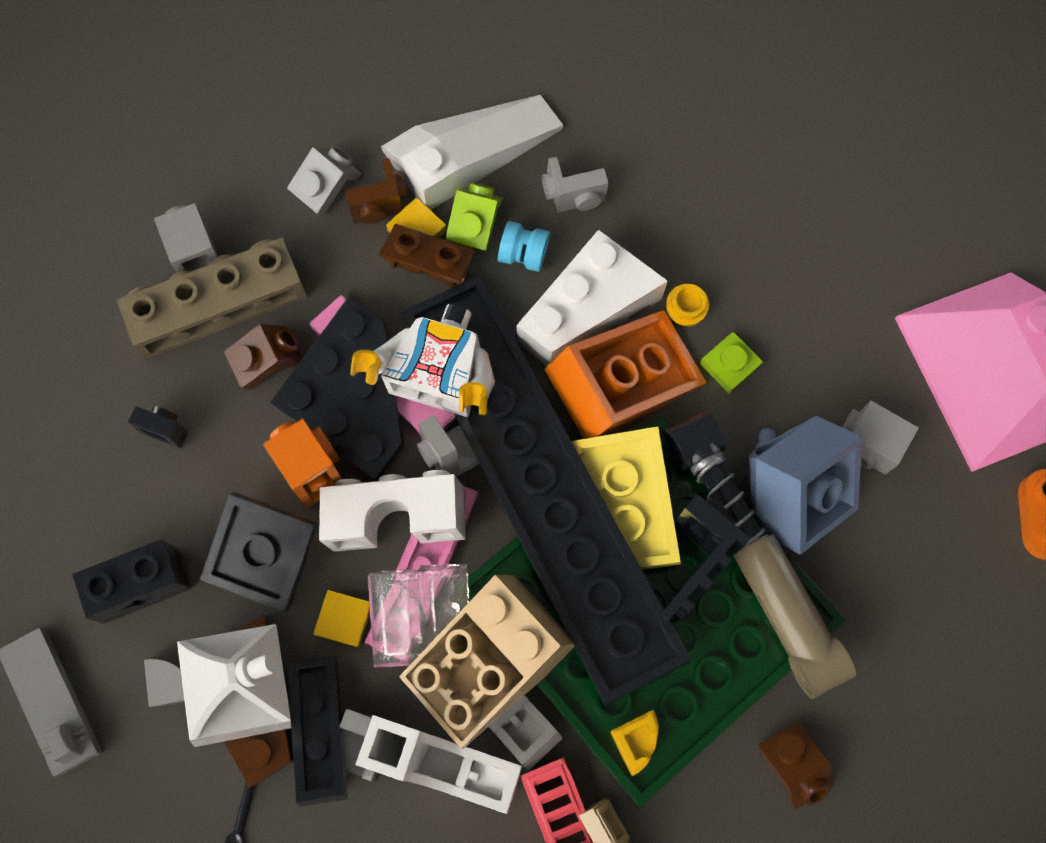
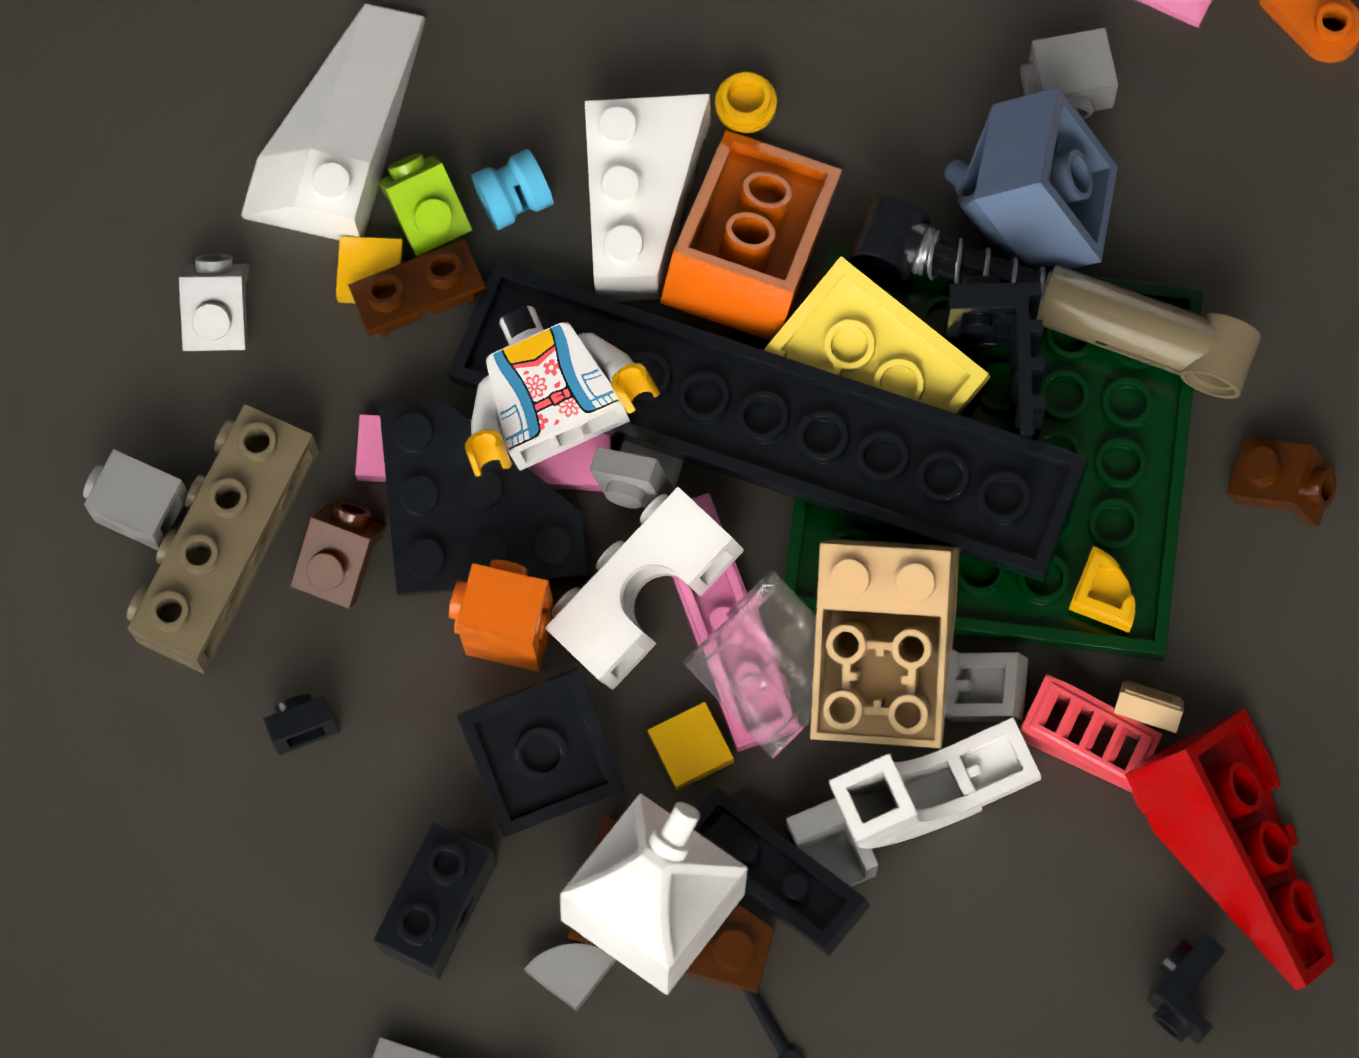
camera: 35 degrees left, 0 degrees up
reddish brown bracket [345,158,407,224] -> none
light grey bracket [541,157,609,213] -> none
lime plate [700,332,763,394] -> none

